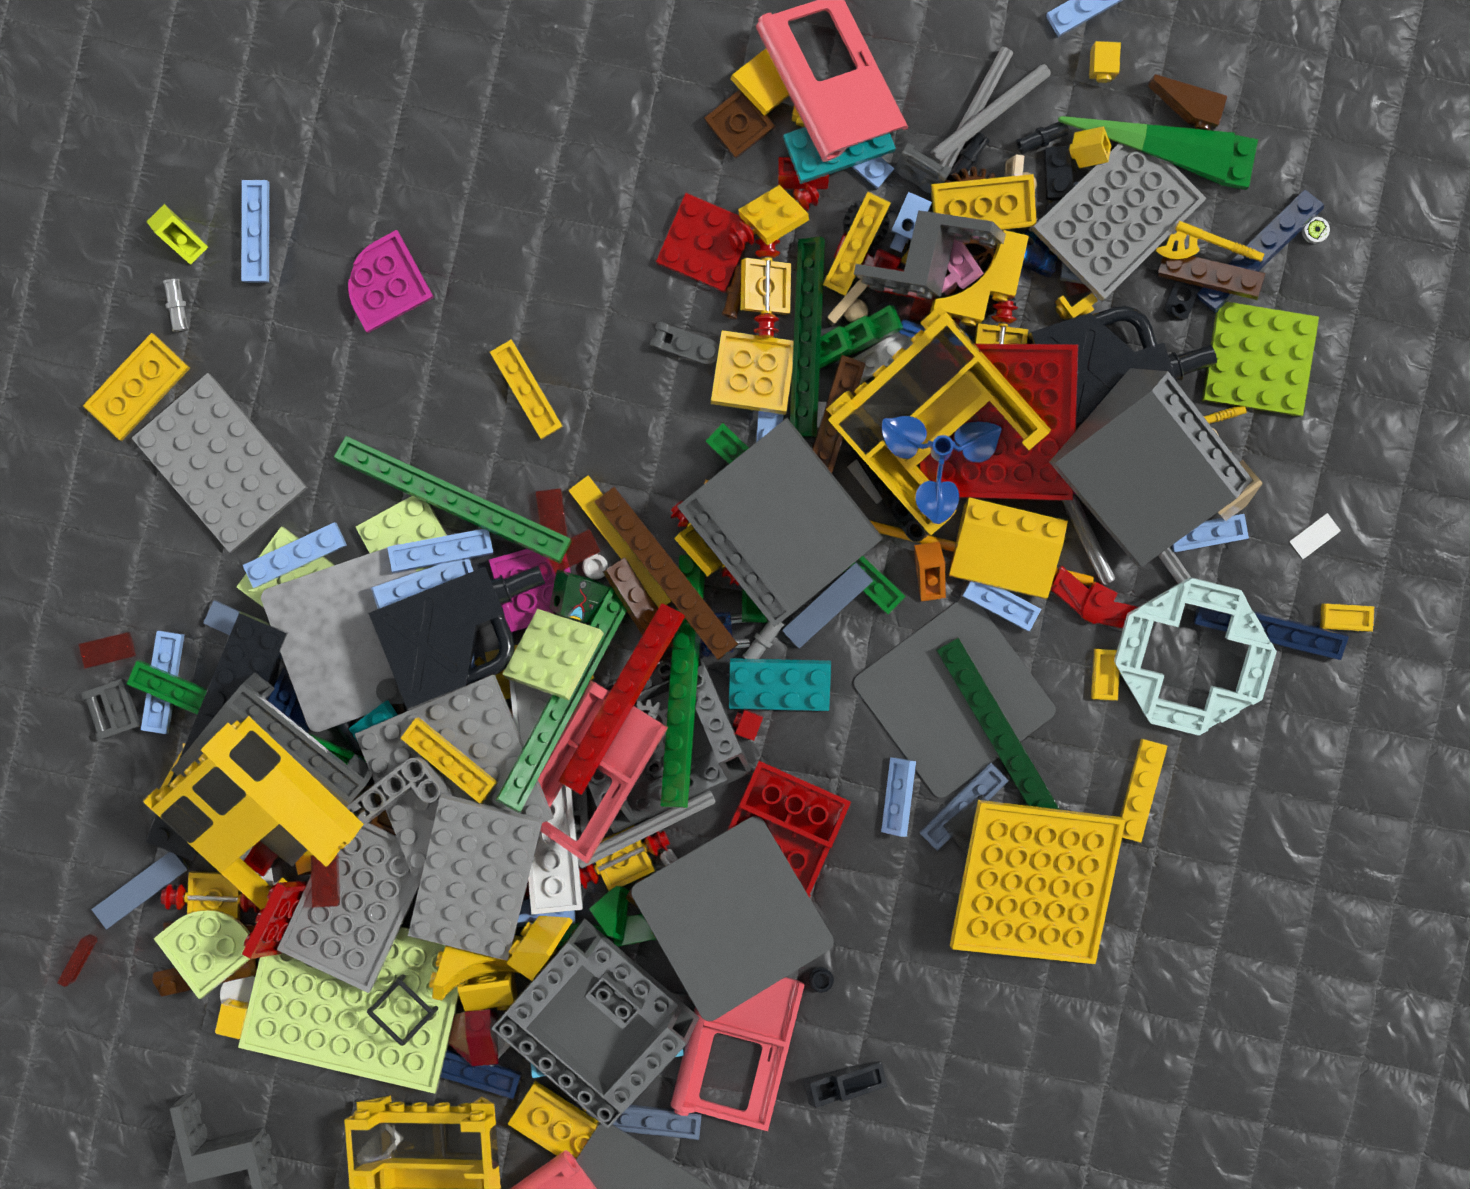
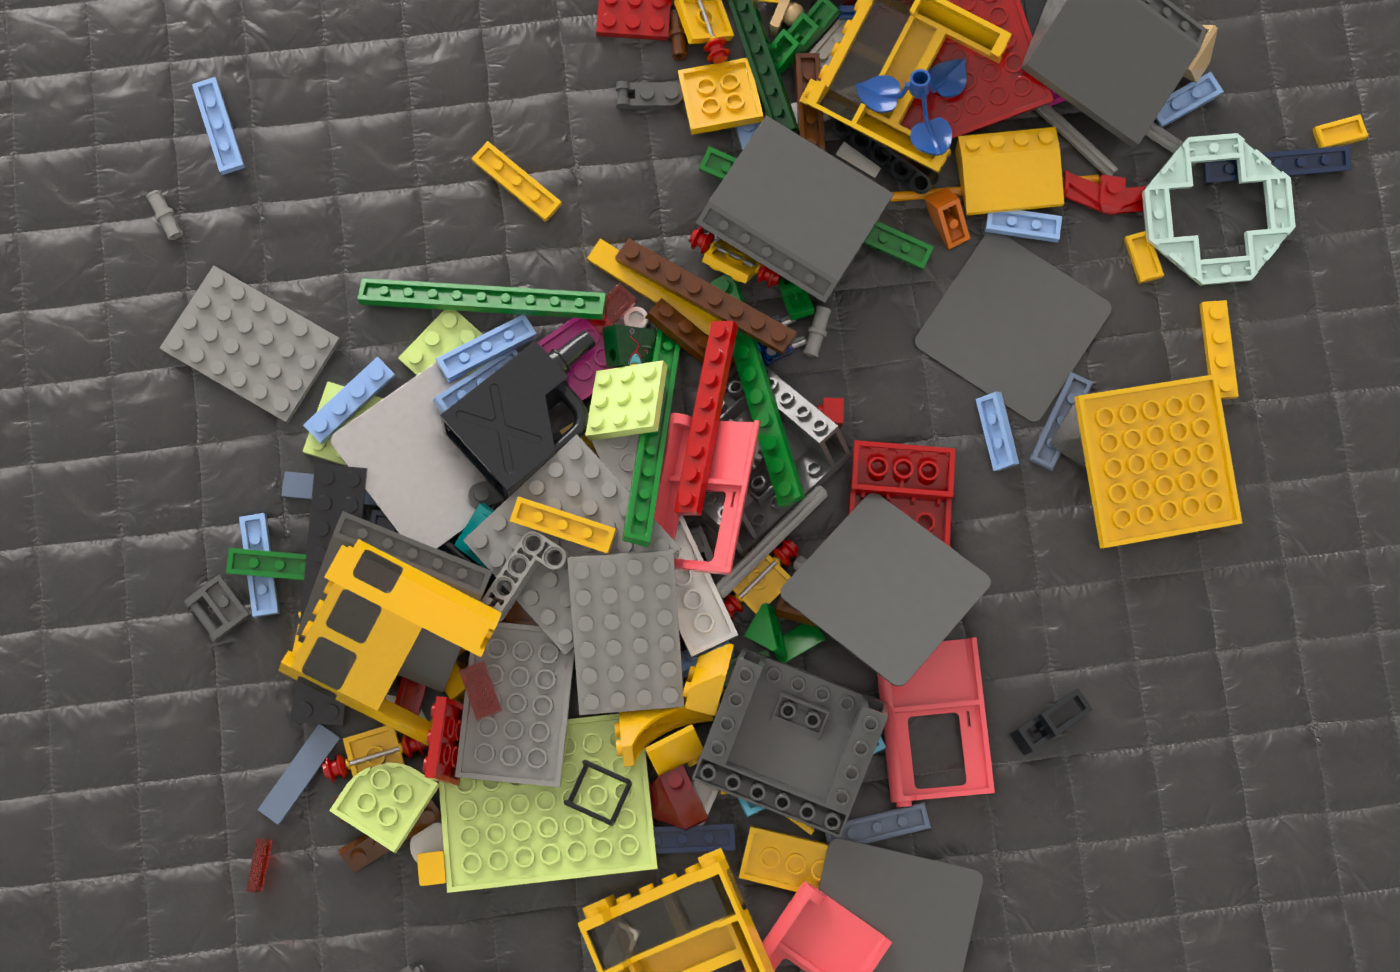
camera: 20 degrees left, 10 degrees down
clear red tile [78,632,136,669] -> none
yellow tile [83,333,190,441] -> none
neon yellow slope [146,204,208,265] -> none
dark pink plate [348,230,434,333] -> none
clear red plate [536,488,568,537] -> none
teal plate [729,658,831,711] -> none
sand blue tile [782,562,873,648] -> none
black plate [809,967,834,993] -> none
dark green plate [936,637,1060,810] -> none
white sticker [1289,513,1341,559] -> none

